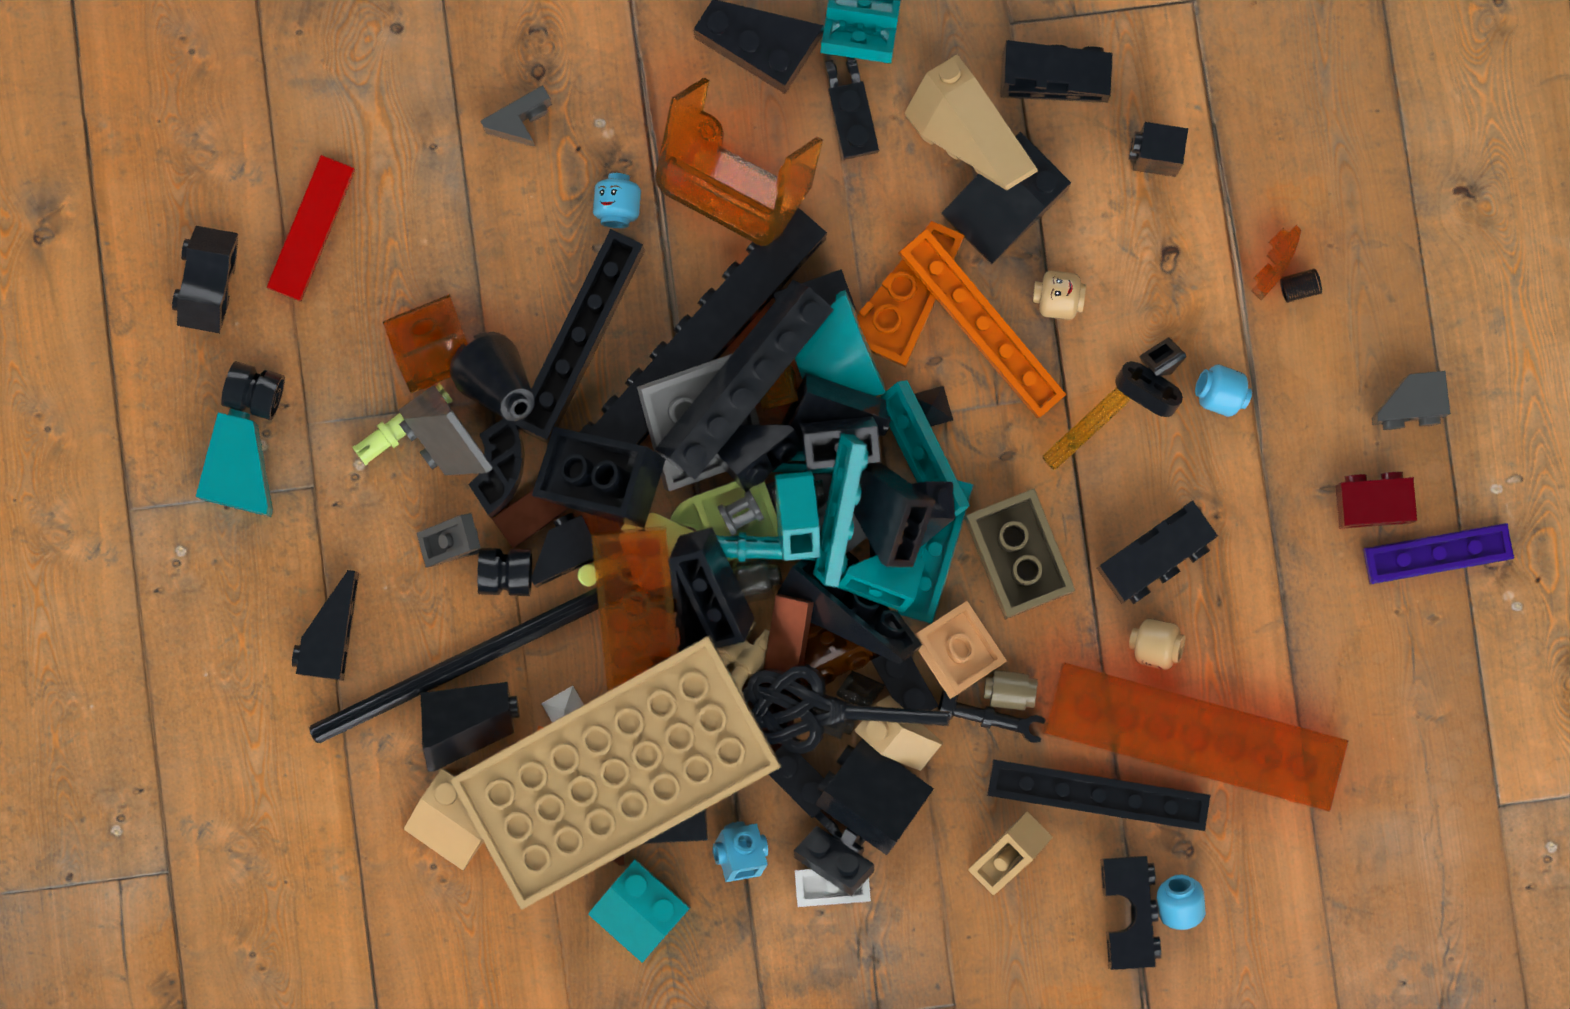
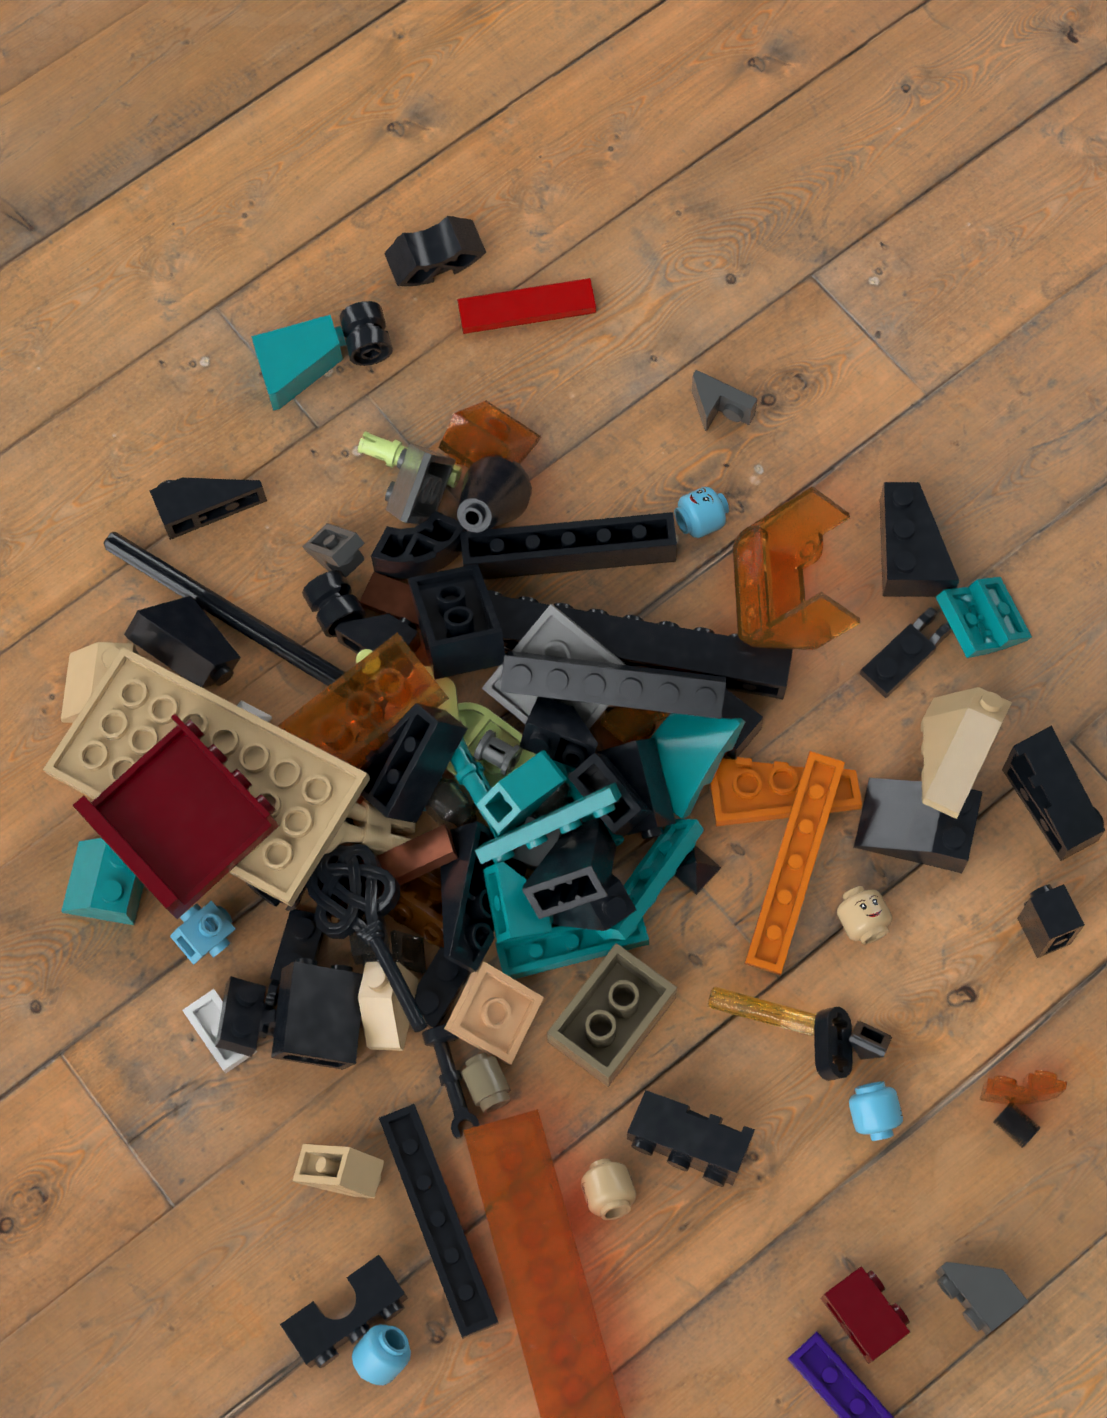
camera: 60 degrees right, 15 degrees down
none -> dark red panel [72,713,279,919]

